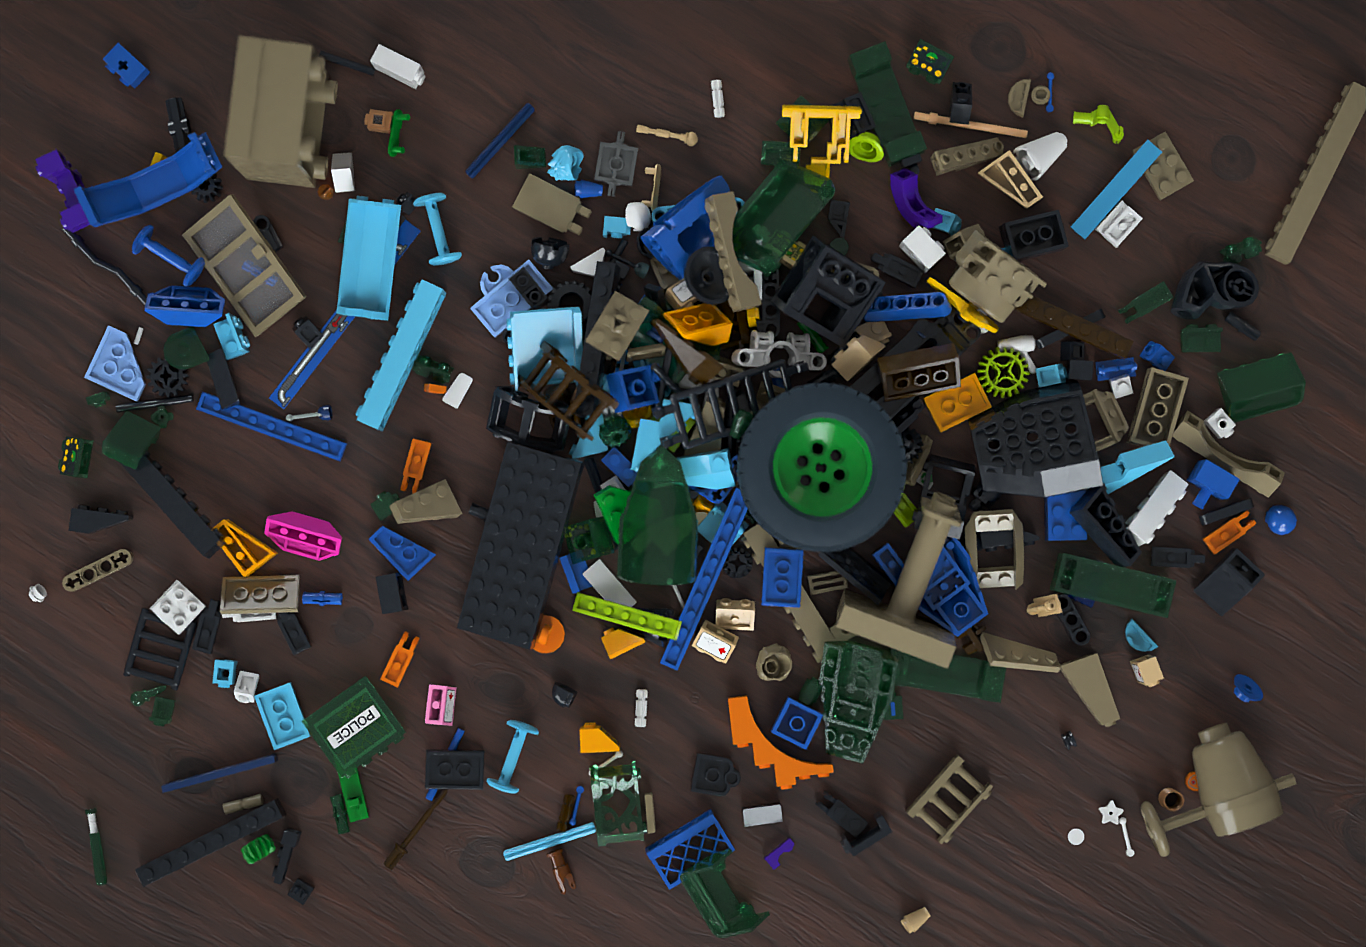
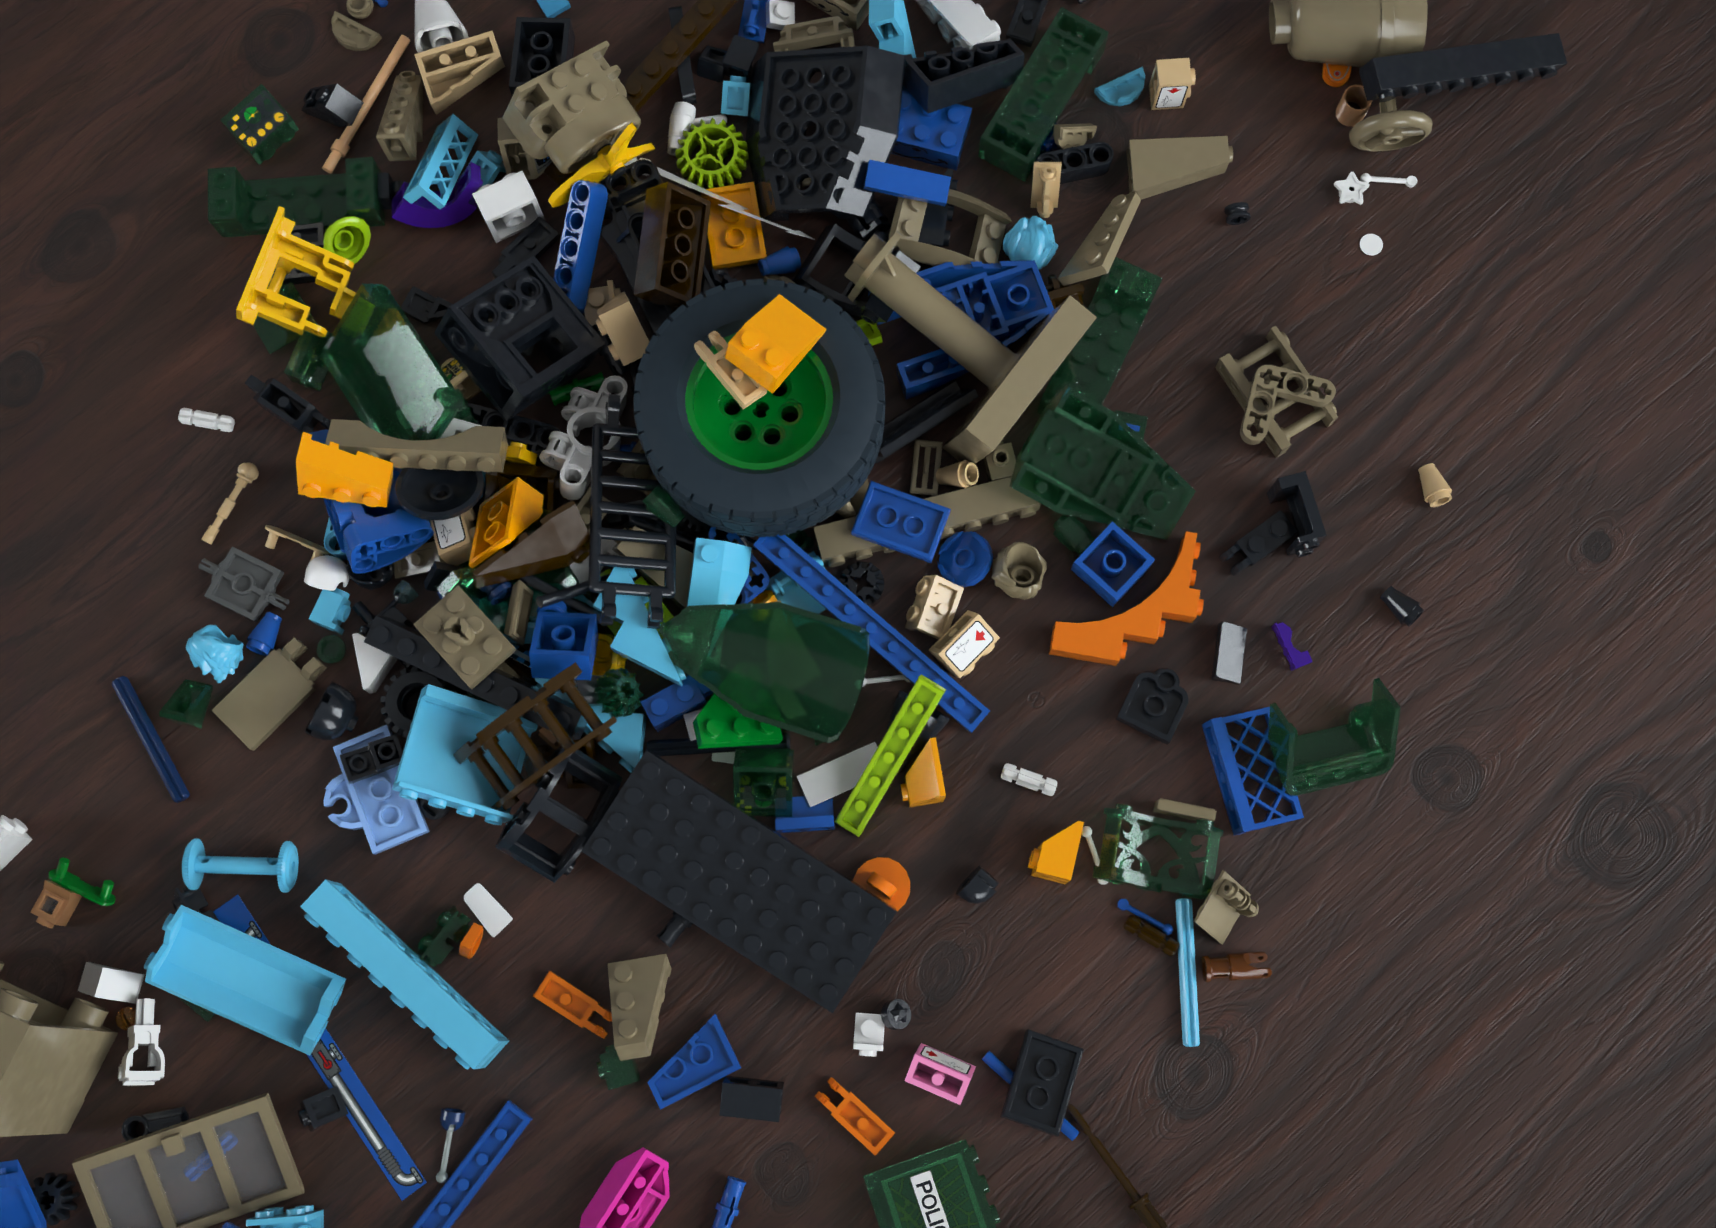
camera: 70 degrees left, 10 degrees down
medium azure hose [487,720,539,794] -> none
none -> white piece [118,998,165,1086]
none -> black hinge [245,375,331,435]
none -> light orange wedge [296,432,393,508]
none -> clear green plate [317,635,346,664]
none -> medium azure fence [403,114,478,210]
none -> white sticker [657,167,815,240]
none -> tan hinge [694,330,767,409]
none -> light orange slope [725,294,827,394]
none -> blue cone [758,246,801,276]
none -> white bracket [853,1013,885,1057]
none -> blue tile [864,159,951,206]
none -> black tile [881,999,911,1030]
none -> tan cone [936,460,979,488]
none -> blue tile [937,531,993,587]
none -> medium azure hair [1003,216,1059,270]
none -> dark tan tile [1053,123,1097,149]
none -> dark tan hinge [1194,870,1259,945]
none -> dark tan beam [1240,365,1336,445]
none -> black brick [1359,33,1567,102]
none -> black cone [1380,586,1424,627]

